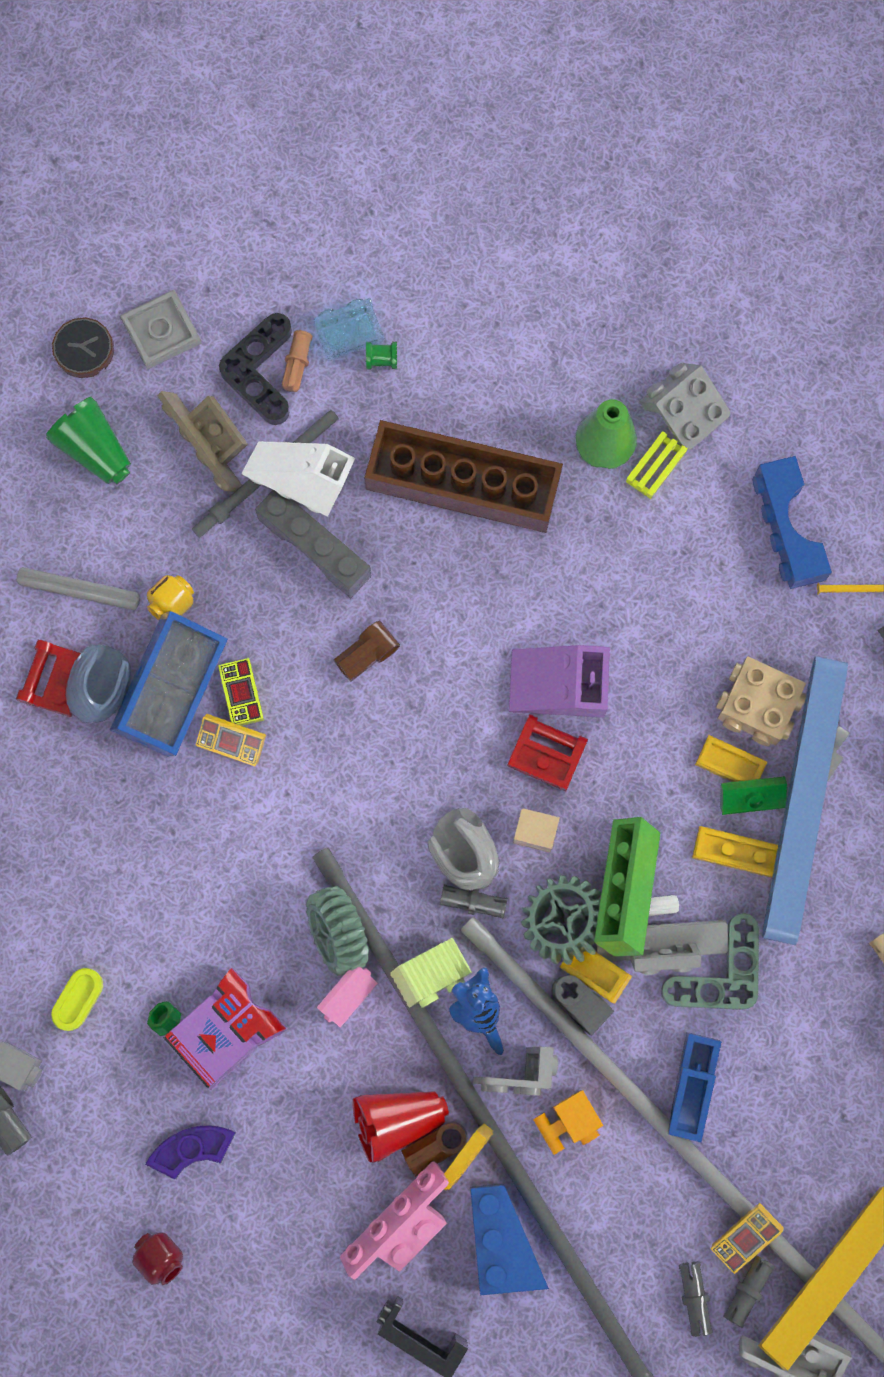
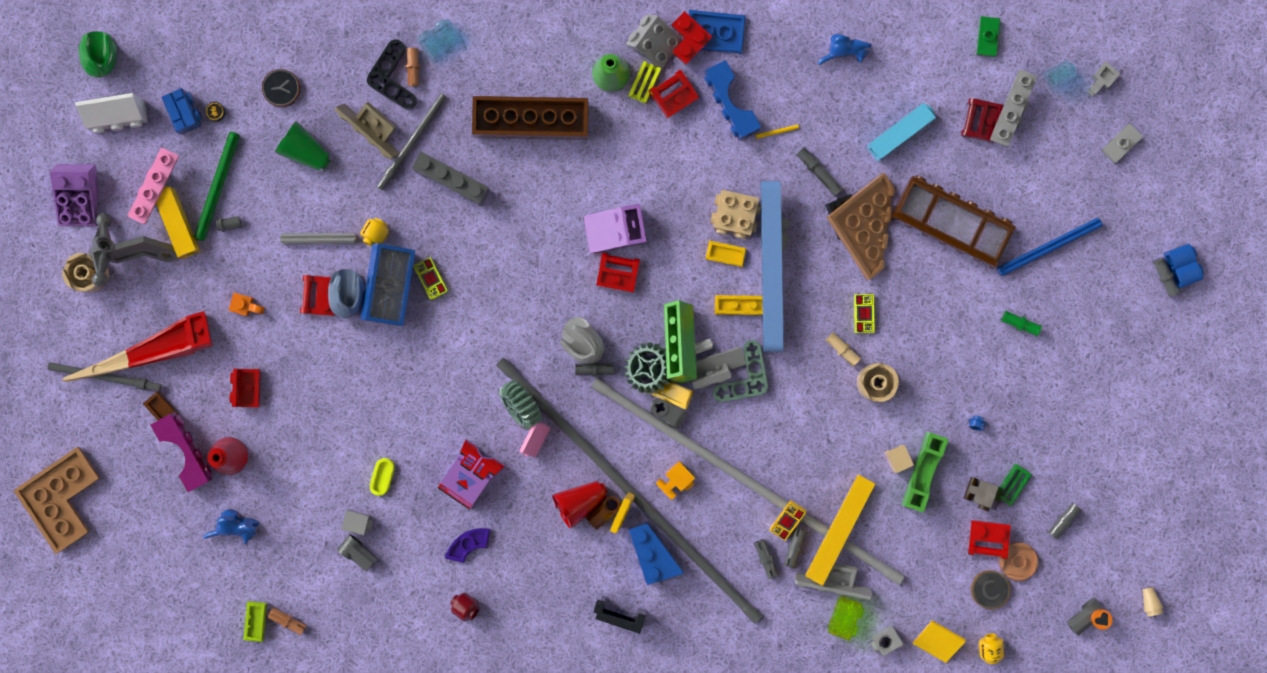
camera: 10 degrees left, 10 degrees up
light grey tile [120,290,202,370] -> none
green tile [147,1001,181,1036] -> none
tile [195,714,266,766] -> none
white slope [242,441,355,517] -> none
reddish brown piece [333,620,400,682] -> none
bright pink bracket [340,1162,449,1280] -> none
green bush [366,341,397,370] -> none
yellowish green brick [391,938,472,1008] -> none
blue animal [449,968,504,1055] -> none
light grey bracket [473,1047,558,1096] -> none
tan panel [513,809,560,853] -> none
blue slope [668,1032,722,1143] -> none
green plate [720,776,787,815] -> none
none -> red plate [648,70,699,119]
none -> red plate [671,11,712,66]
none -> blue tile [689,10,746,54]

